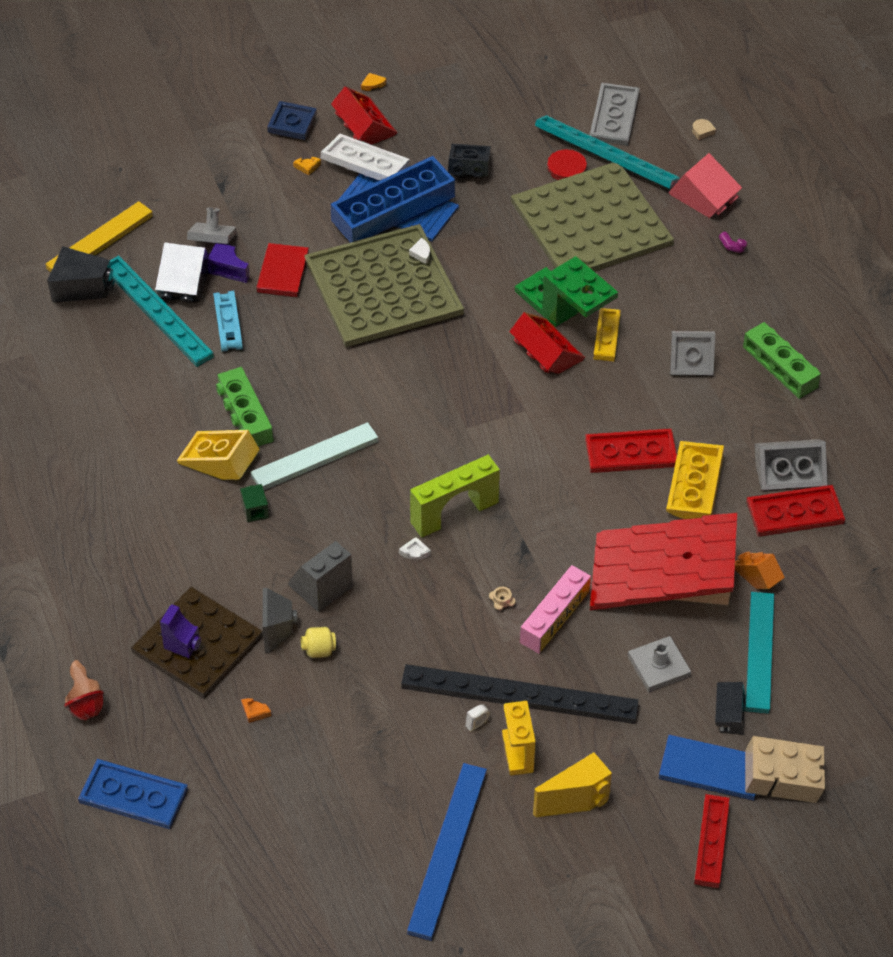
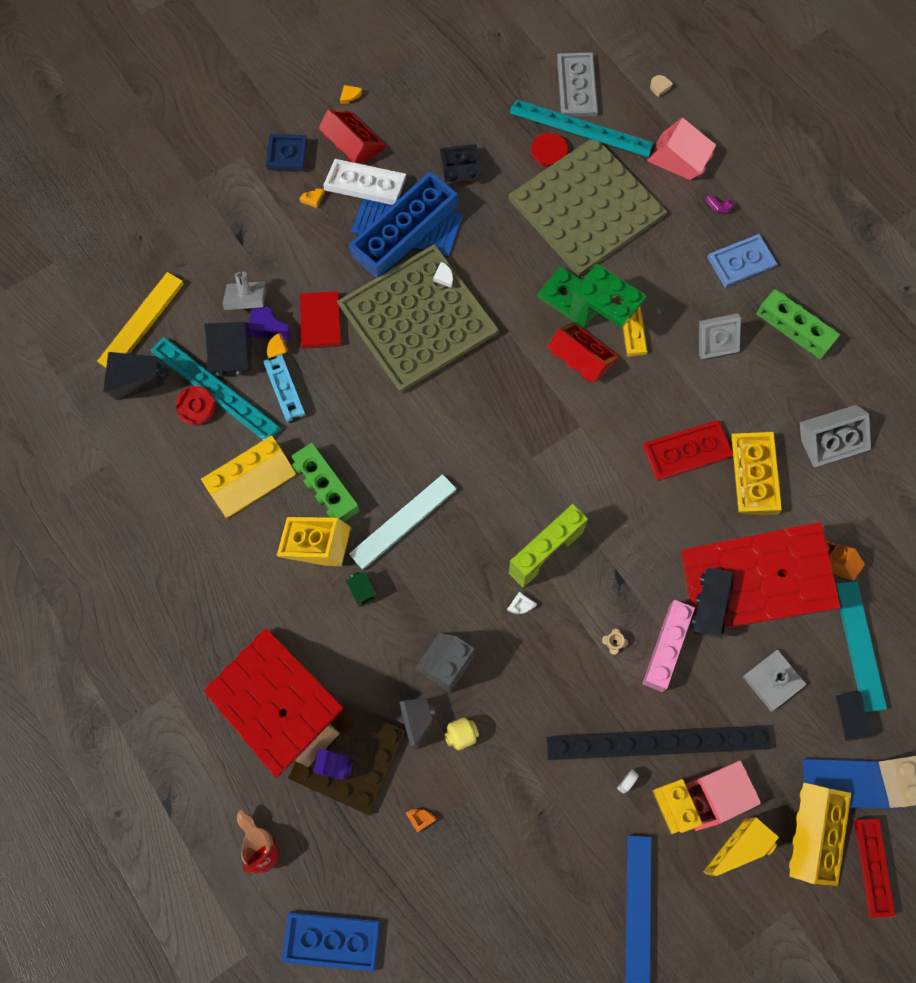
camera: 10 degrees left, 20 degrees up
red tile [746,485,845,537] -> none
none -> red tile [176,385,216,426]
none -> yellow slope [201,436,297,519]
none -> red piece [204,628,344,778]
none -> light orange tile [267,332,288,358]
none -> coral slope [685,760,761,831]
none -> black brick [692,567,735,639]
none -> medium blue tile [707,234,778,288]
none -> yellow slope [789,783,851,886]

